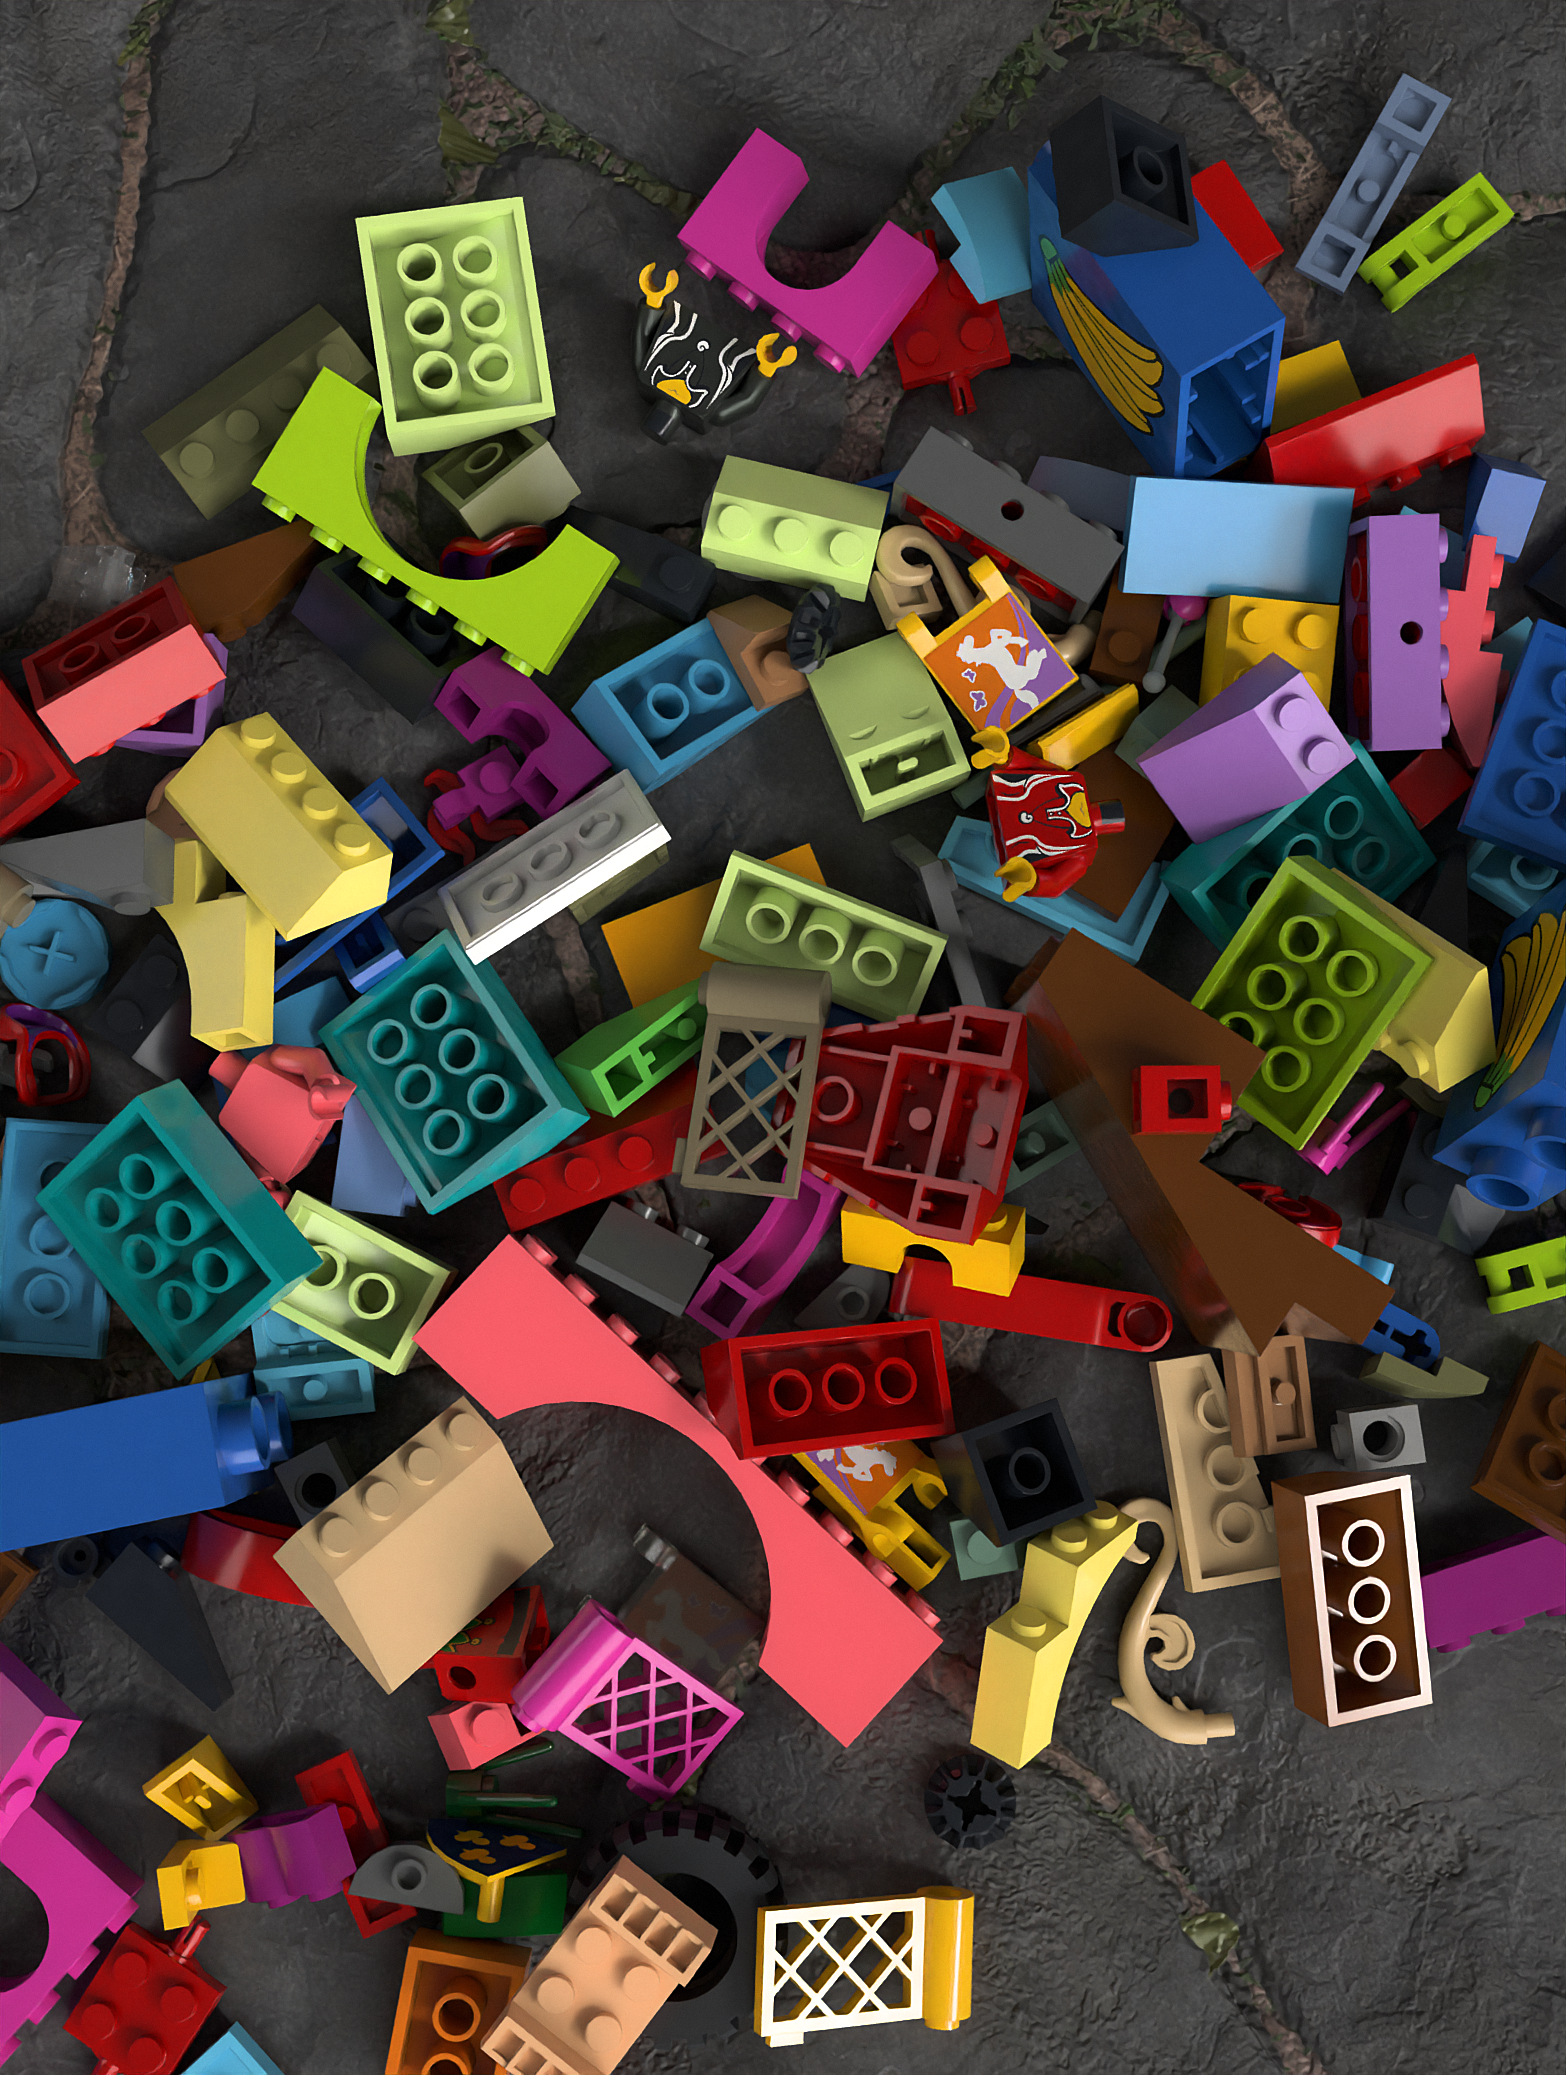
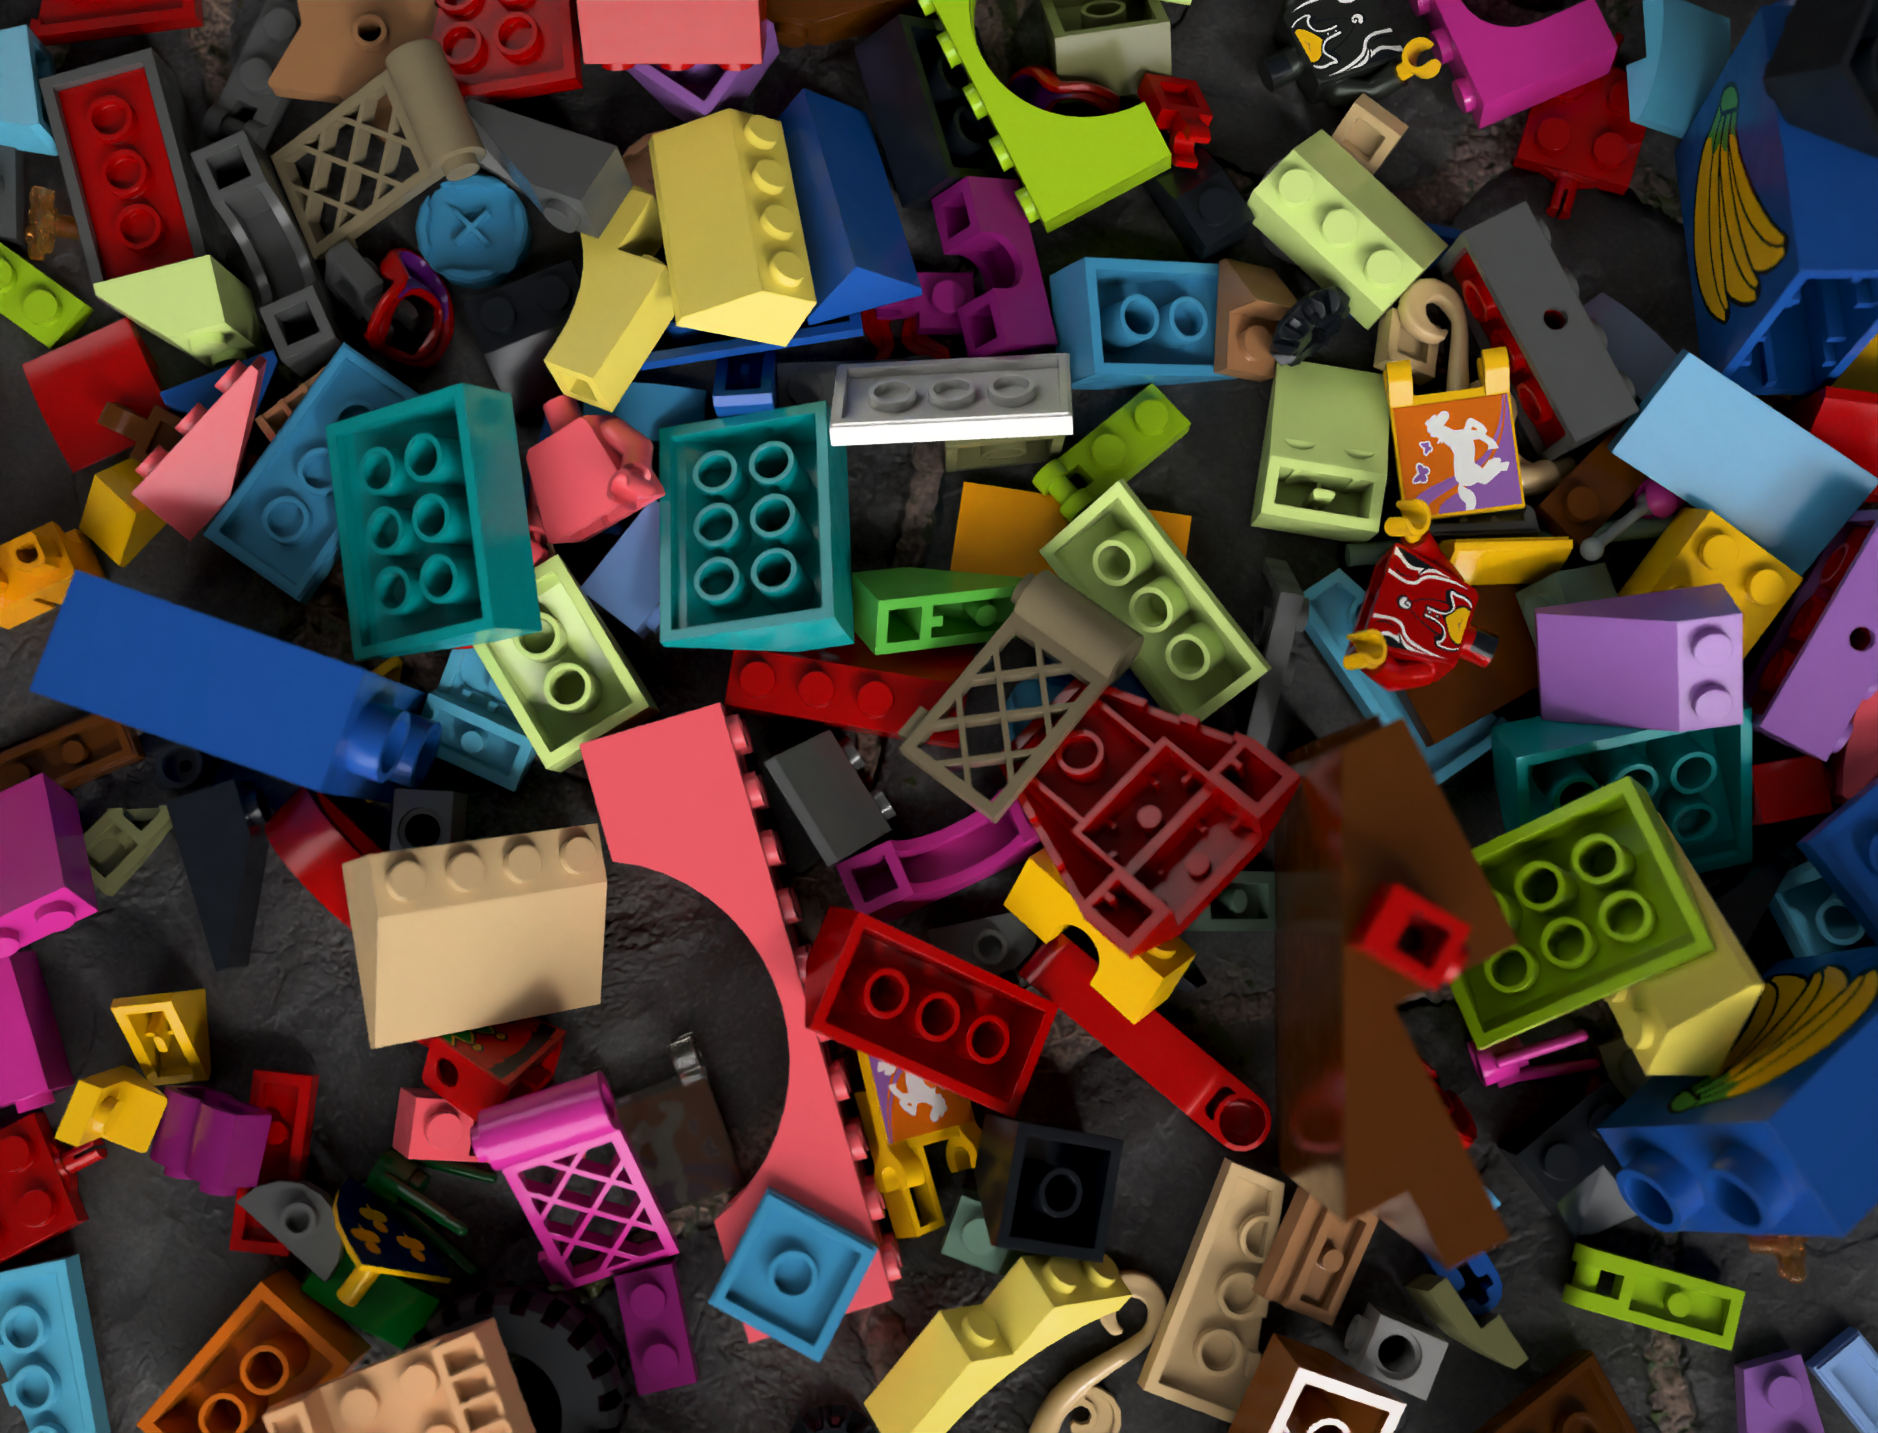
camera: 35 degrees right, 0 degrees up
none -> olive slope [84,805,173,897]
none -> magenta plate [614,1259,700,1396]
none -> dark azure tile [708,1186,879,1363]
none -> blue slope [777,88,923,326]
none -> lime plate [1032,383,1191,523]
none -> red plate [1137,73,1213,169]
none -> tan plate [1331,93,1409,176]

